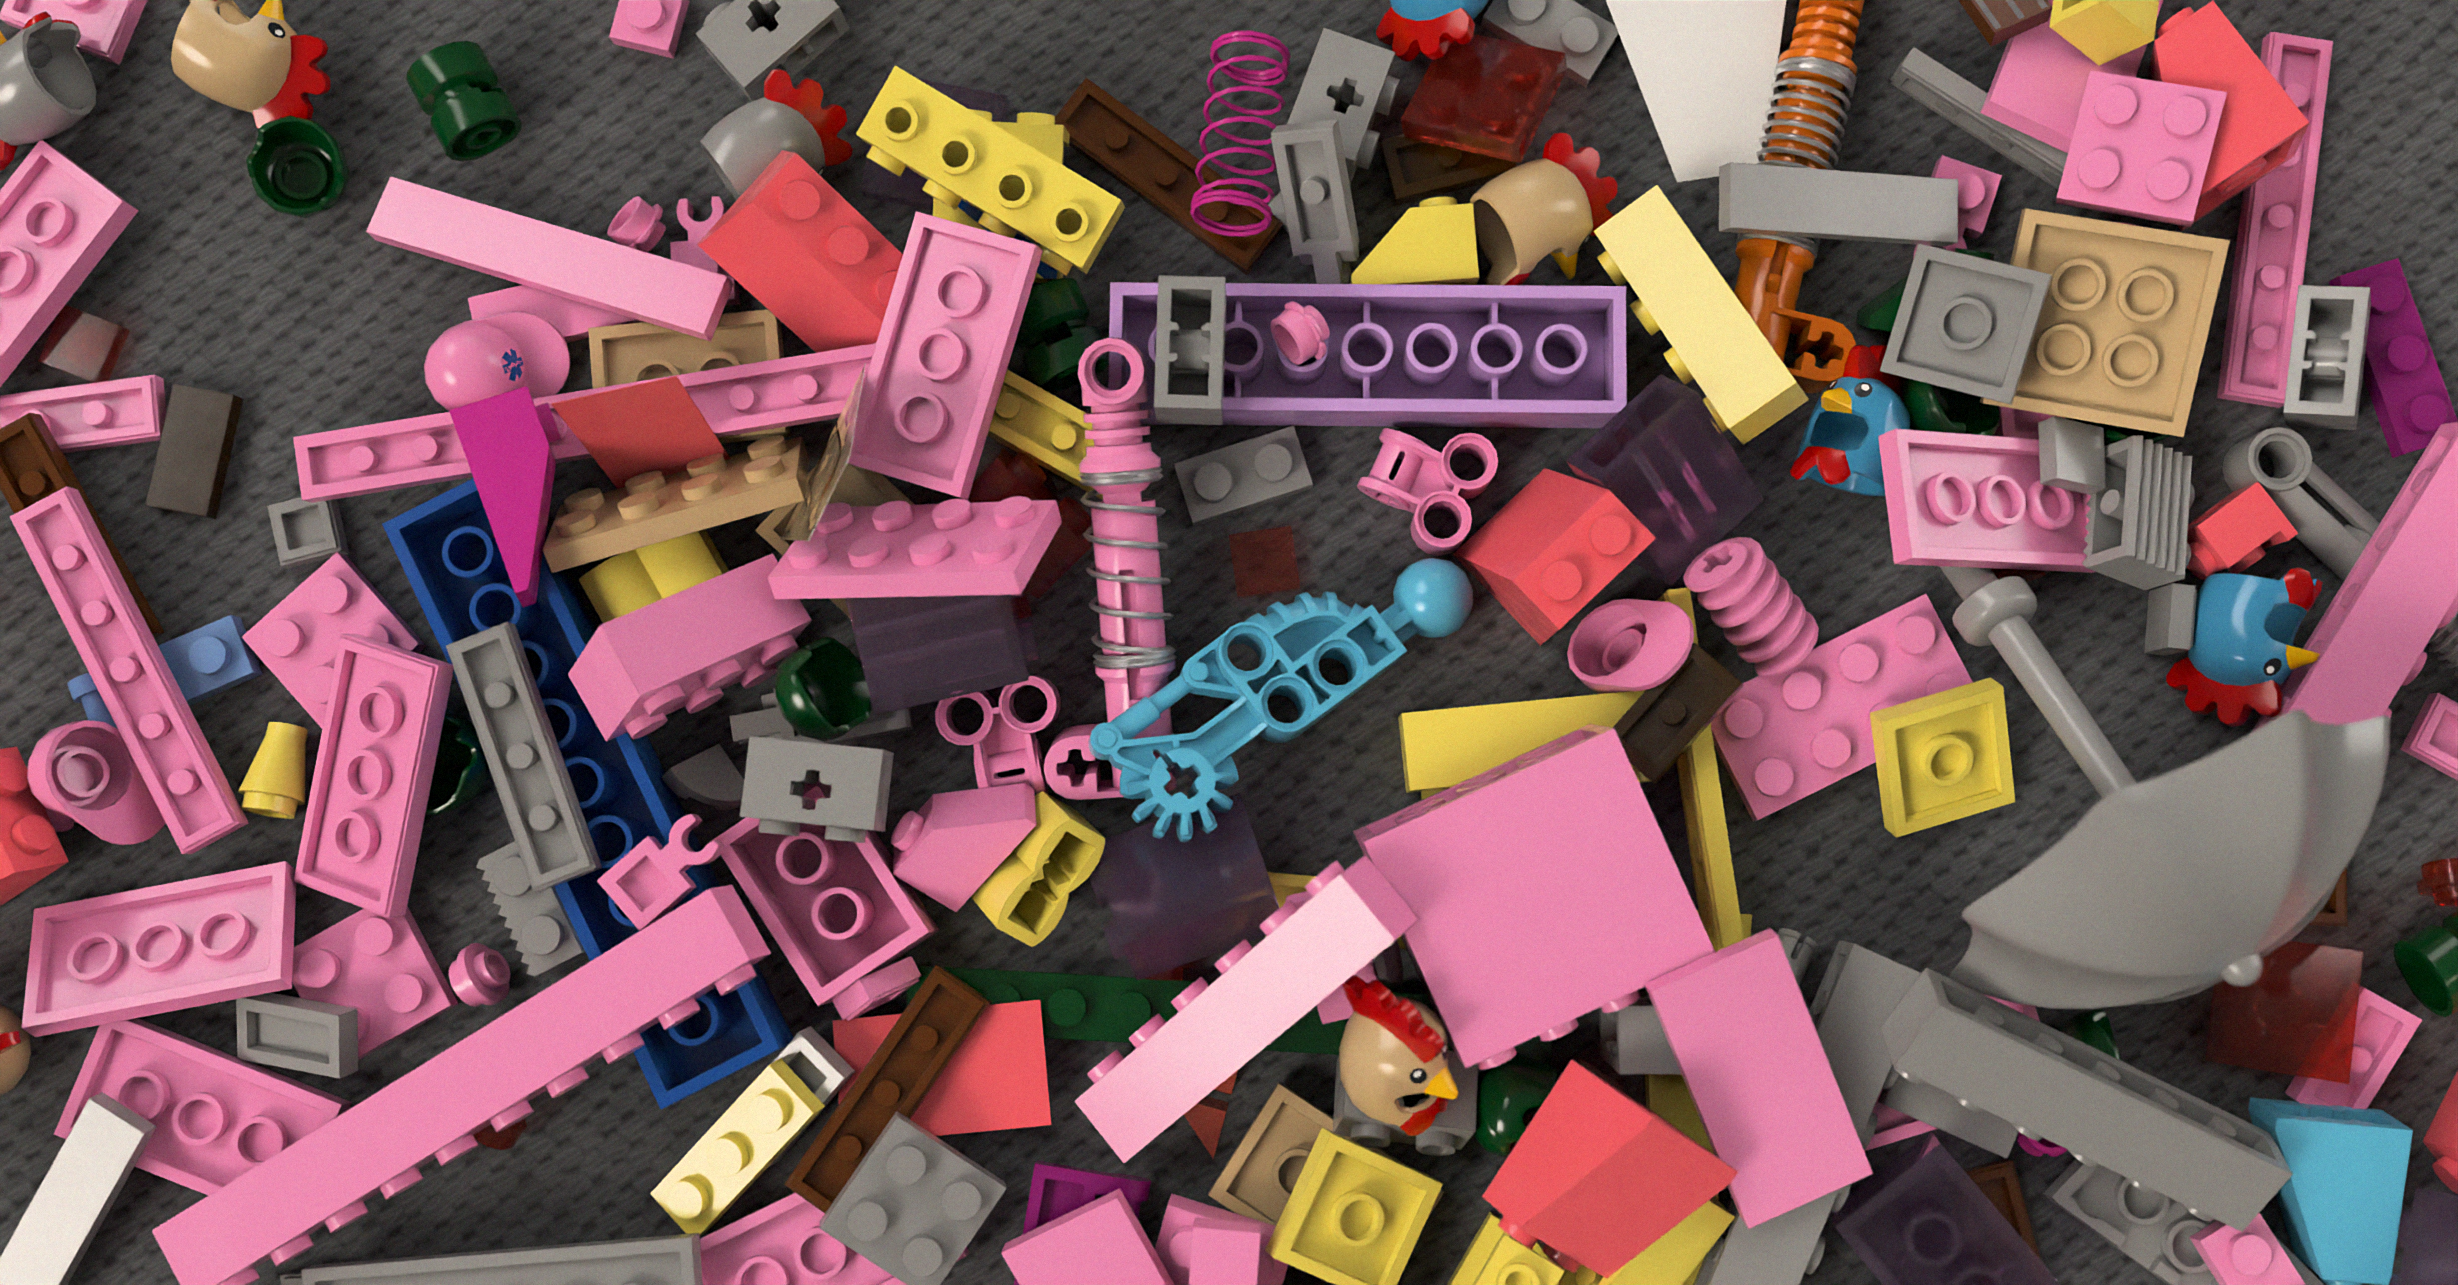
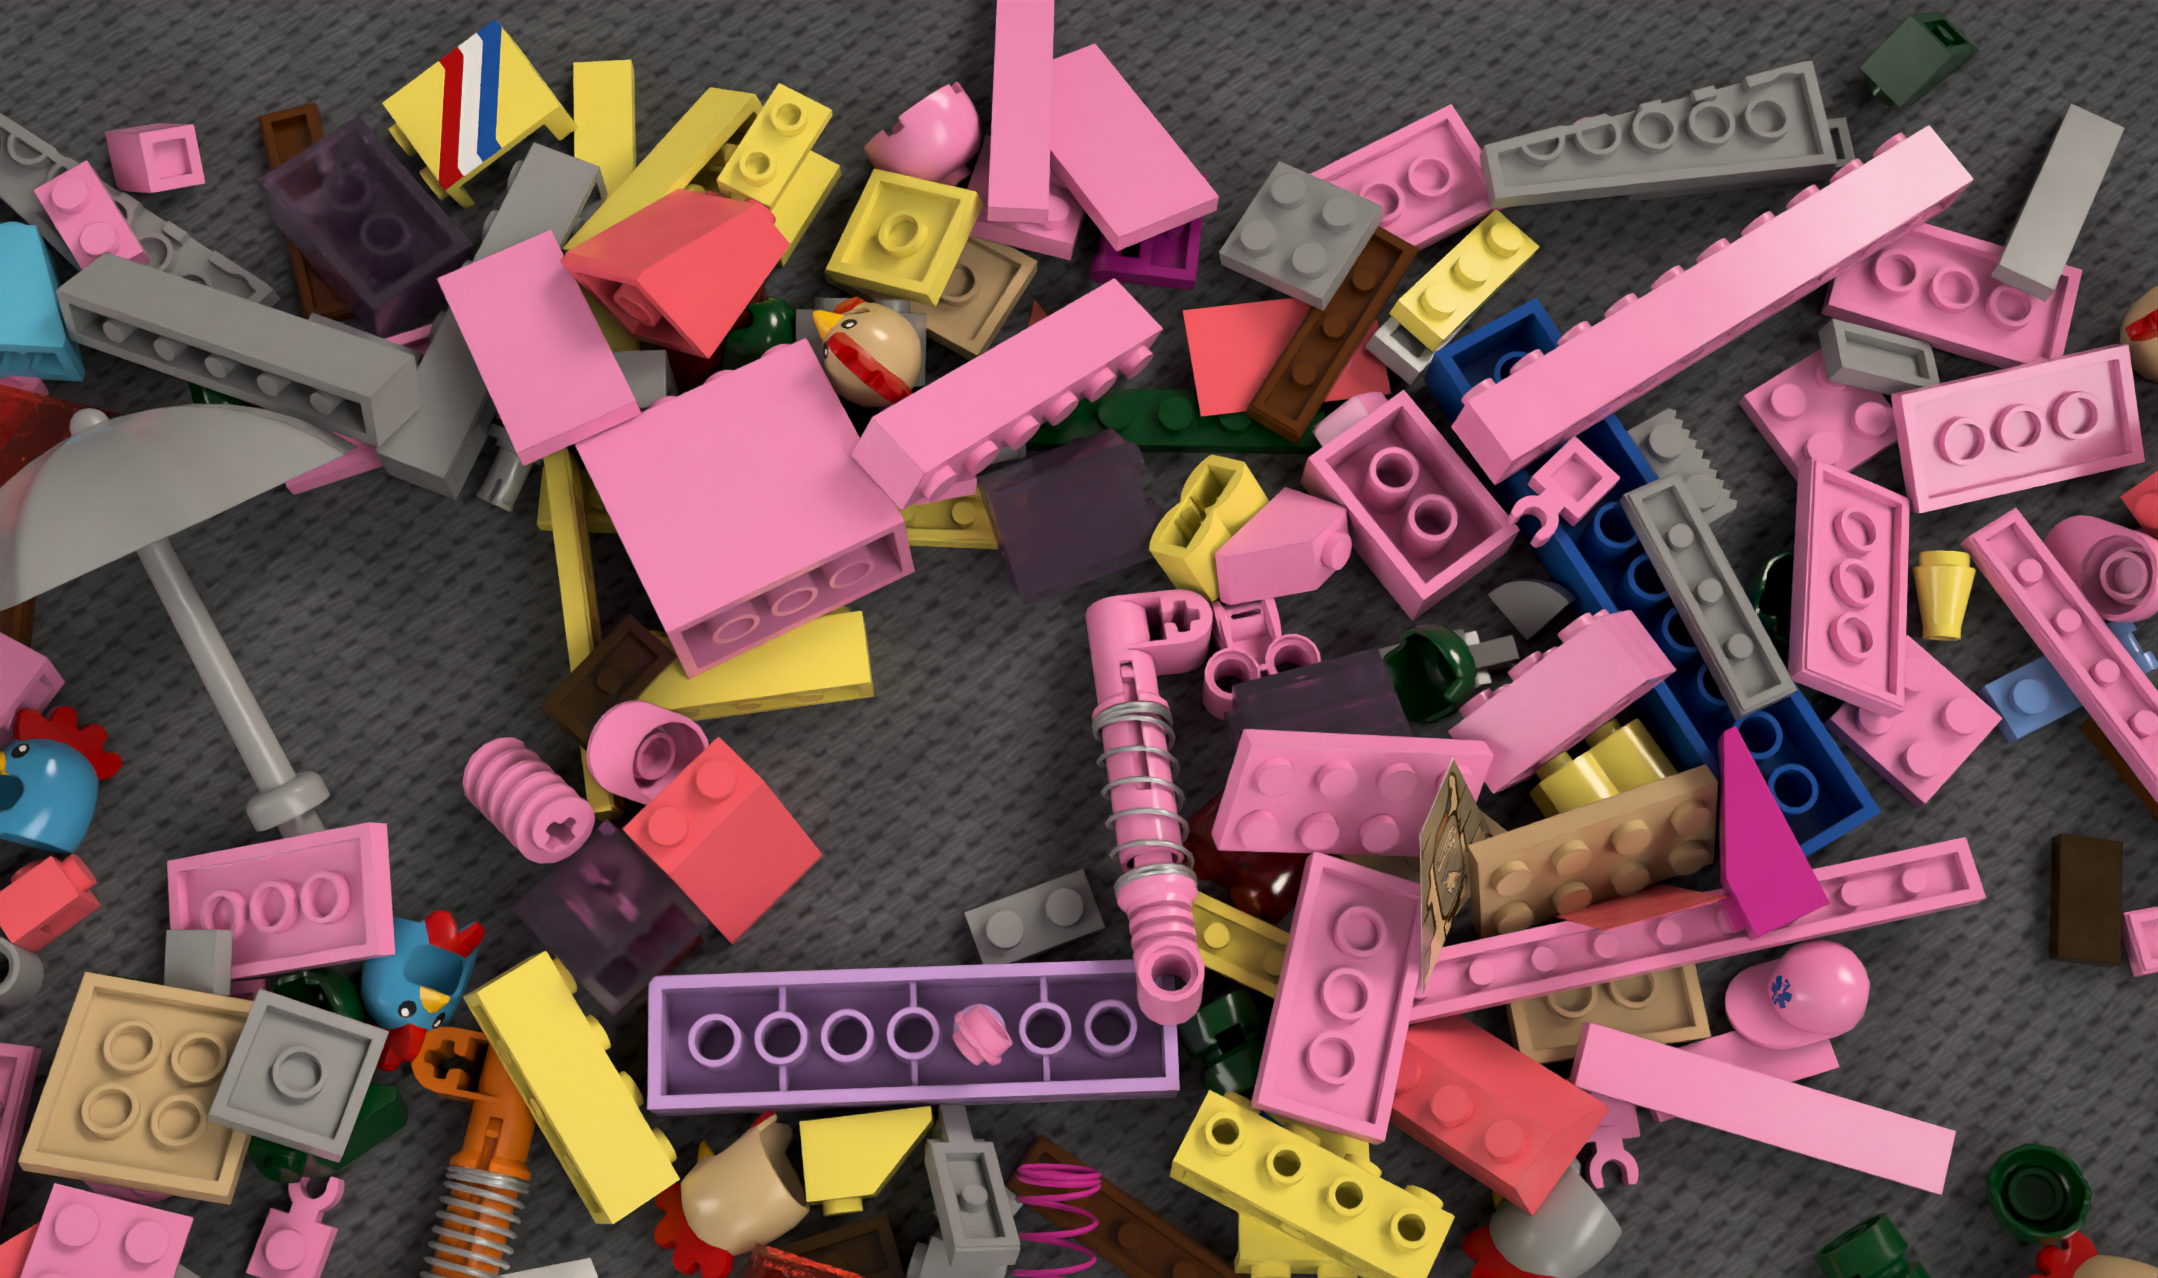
camera: 165 degrees right, 10 degrees down
light grey tile [267,497,349,569] -> none
bright pink plate [449,943,511,1007] -> none
bright pink plate [607,196,666,252] -> none
light grey brick [740,736,894,843] -> none
medium azure arm [1088,558,1473,842] -> none
light grey brick [1154,275,1227,425] -> none
clear red tile [1229,526,1300,599] -> none
bright pink piece [1357,428,1498,556] -> none
bright pink plate [1711,594,1973,821] -> none
light grey tile [1719,162,1958,247] -> none
light yellow plate [1870,677,2015,838] -> none
light grey brick [2082,435,2195,590] -> none
light grey tile [2144,583,2197,656] -> none

